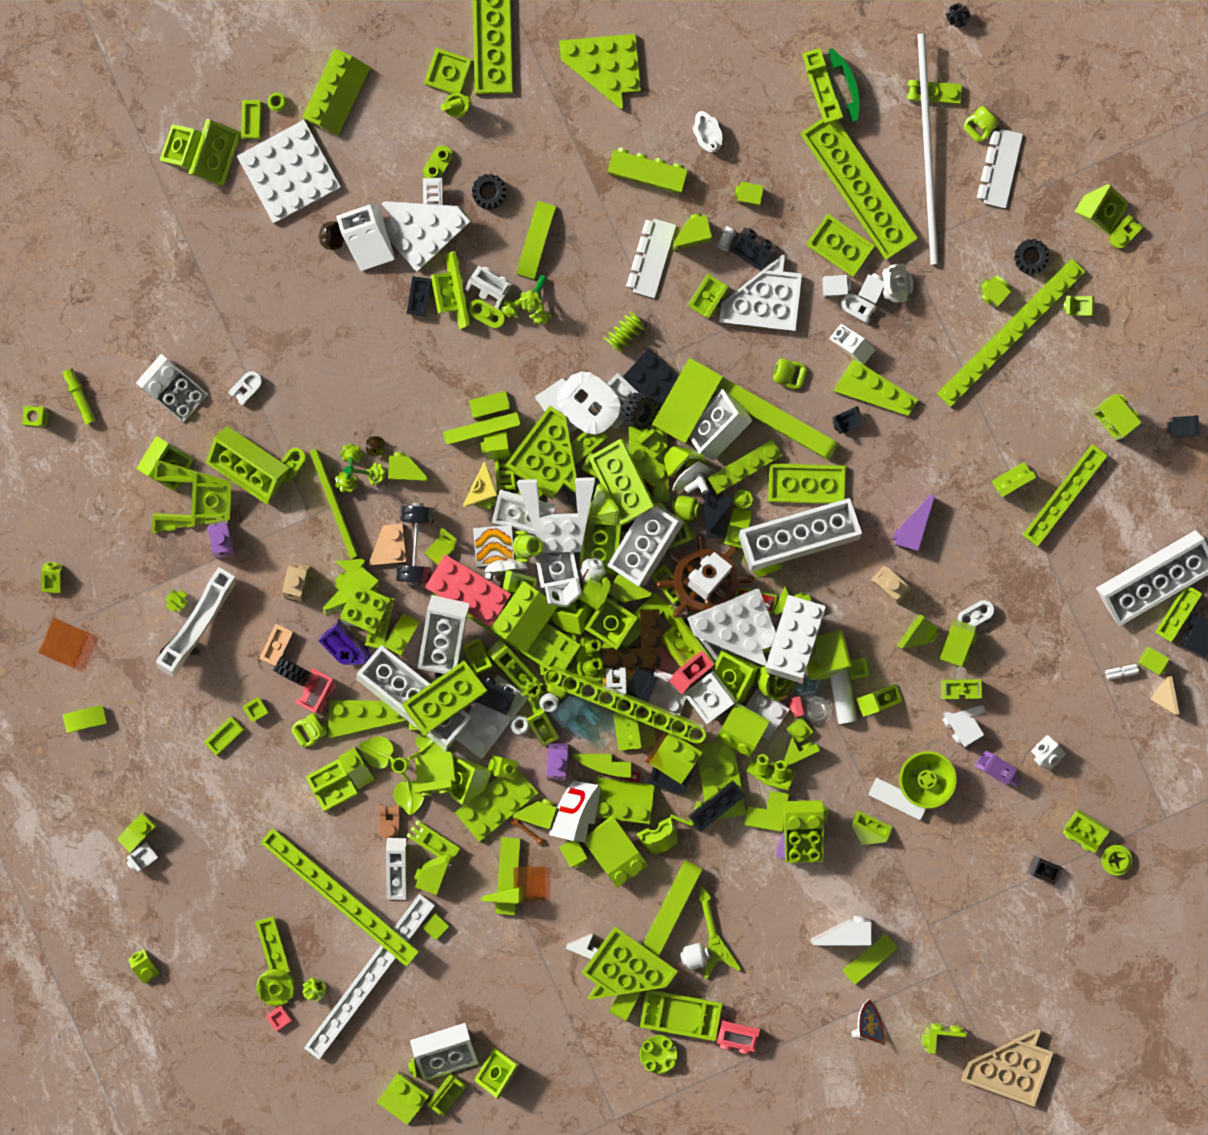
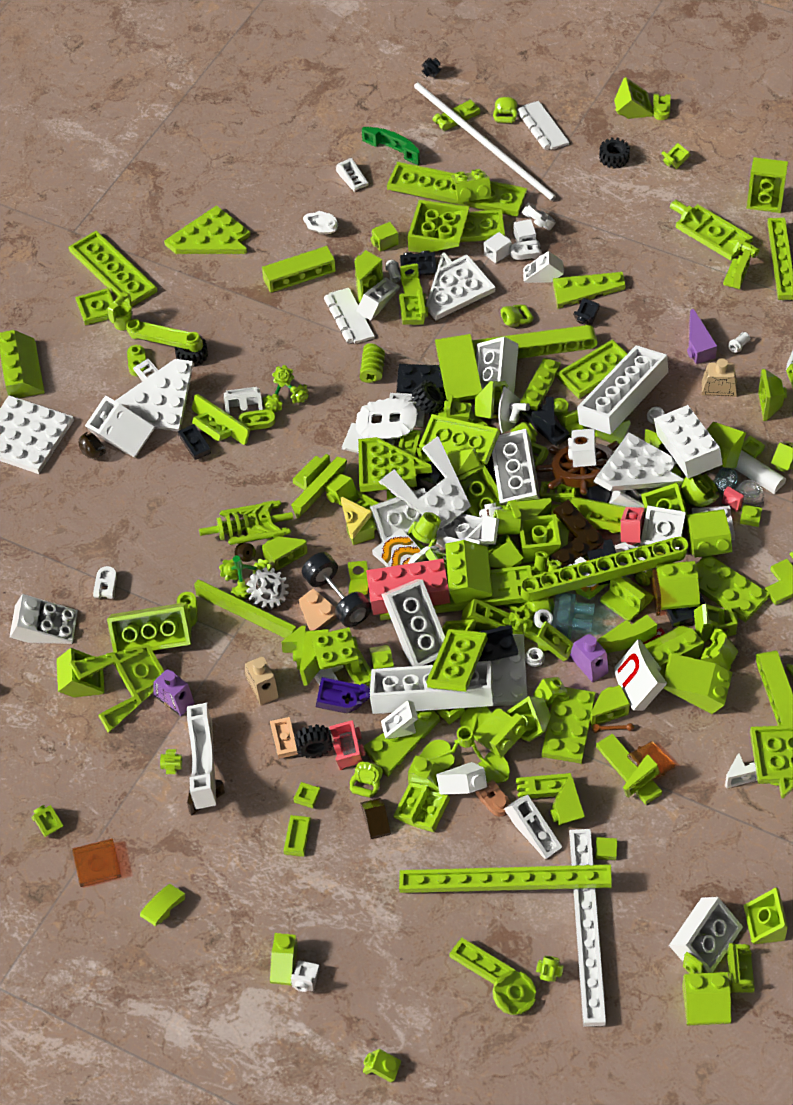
camera: 35 degrees left, 35 degrees down
coral tile [266,1005,293,1032] -> none
lime slope [516,201,556,280] -> none
lime brick [559,840,587,869] -> none
black plate [688,780,745,832] -> none
lime connector [747,754,796,790] -> none
lime slope [783,738,820,766] -> none
lime slope [802,48,843,124] -> none
lime plate [937,258,1085,407] -> none
lime brick [979,275,1011,308] -> none
none -> lime piece [126,319,203,352]
none -> lime bar [199,500,293,545]
none -> white gear [246,567,289,610]
none -> white slope [336,158,369,191]
none -> white slope [356,277,400,320]
none -> dark brown slope [360,798,391,839]
none -> white slope [381,701,418,739]
none -> lime bracket [400,264,421,294]
none -> lime slope [408,199,470,253]
none -> white slope [437,762,487,794]
none -> lime bracket [451,169,492,203]
none -> white plate [647,407,665,424]
none -> lime plate [670,199,760,261]
none -> lime slope [694,604,725,643]
none -> white pin [729,332,750,353]

